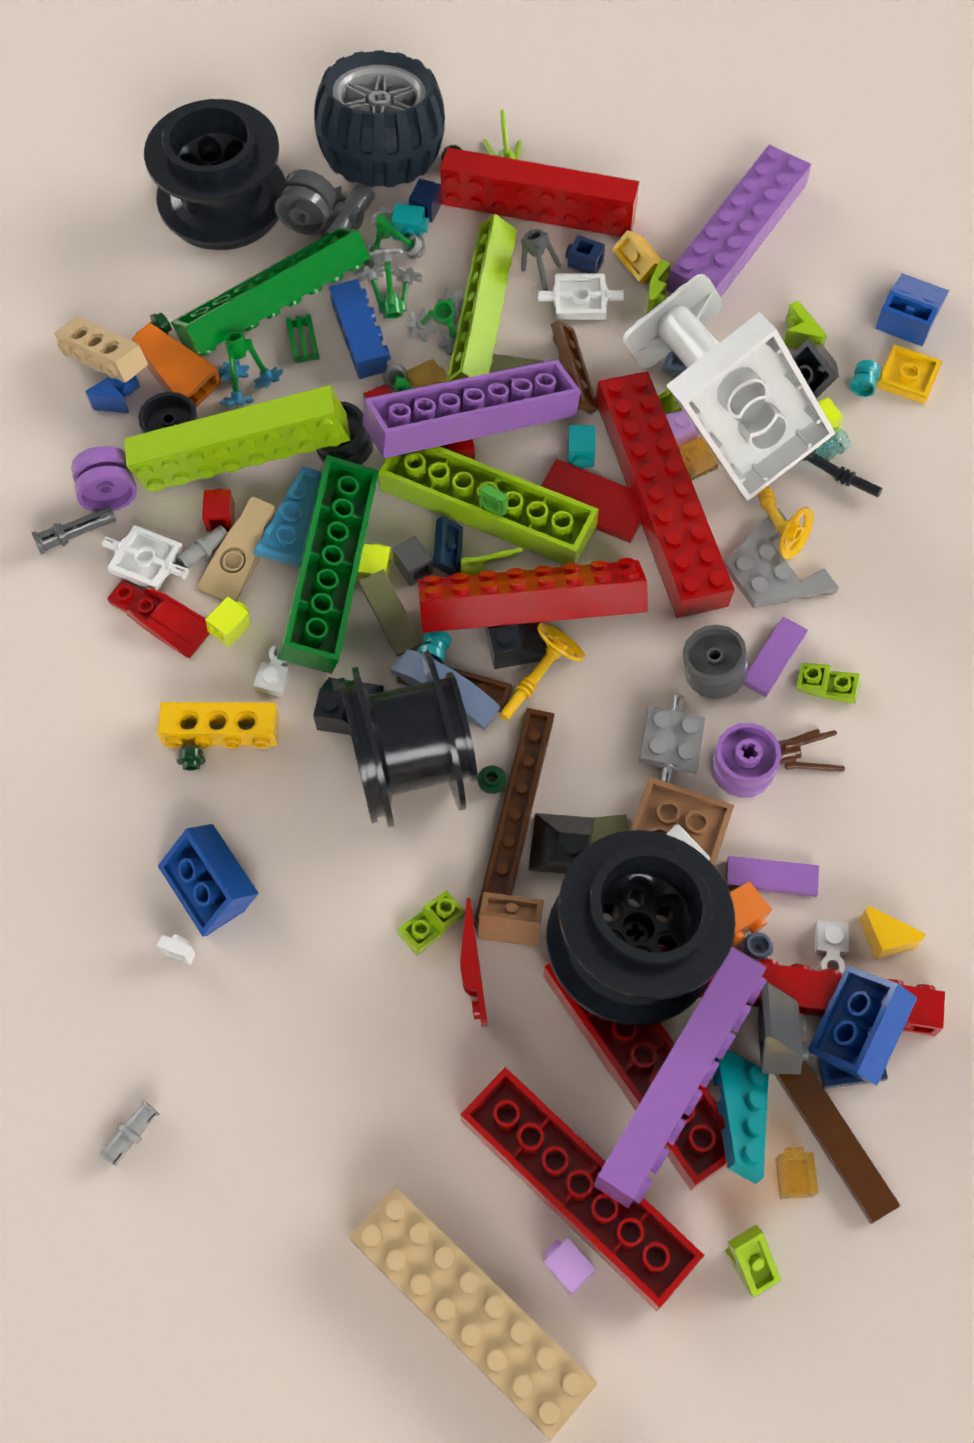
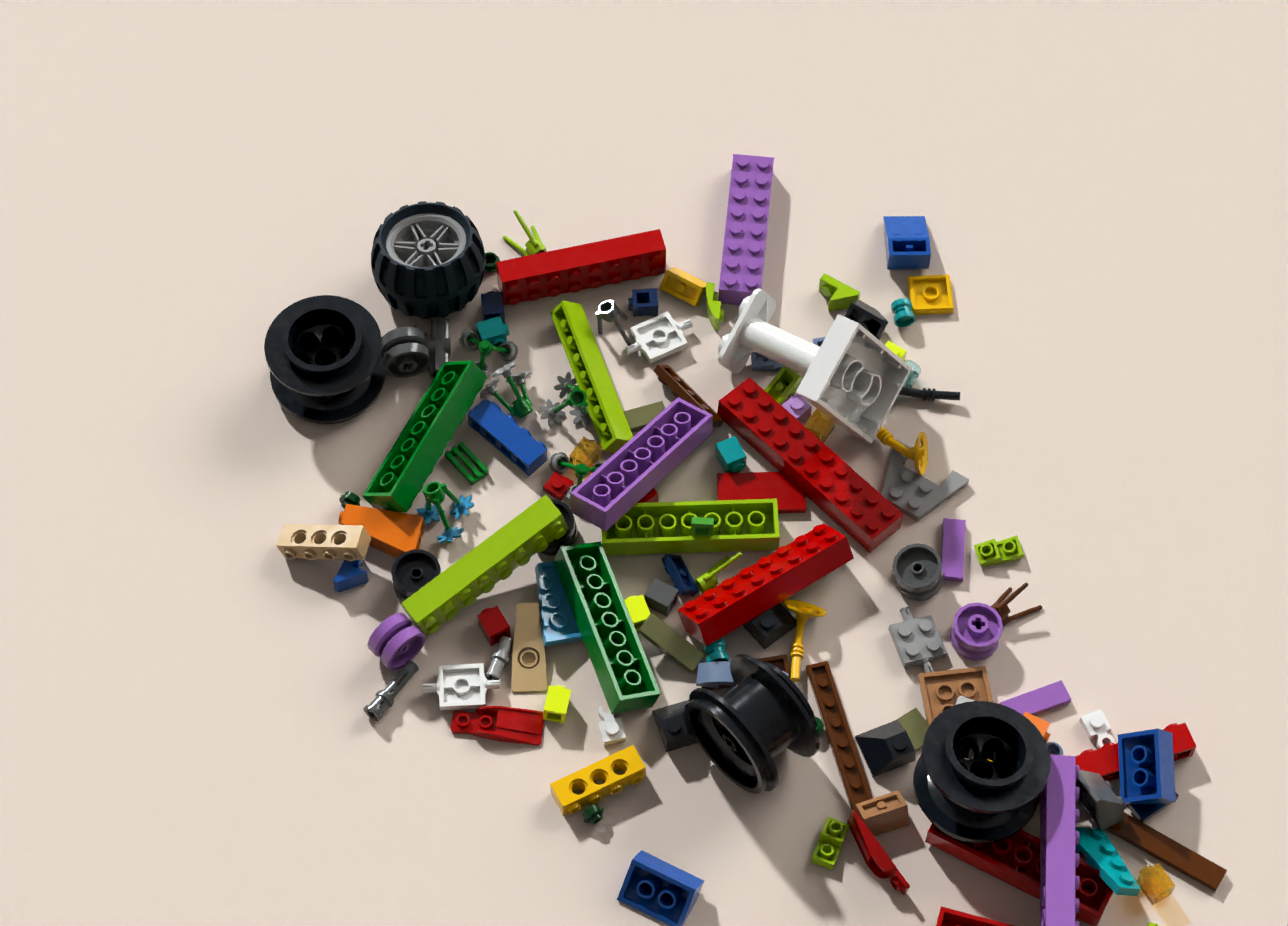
camera: 30 degrees left, 5 degrees down
yellow slope [859,905,926,960] -> none

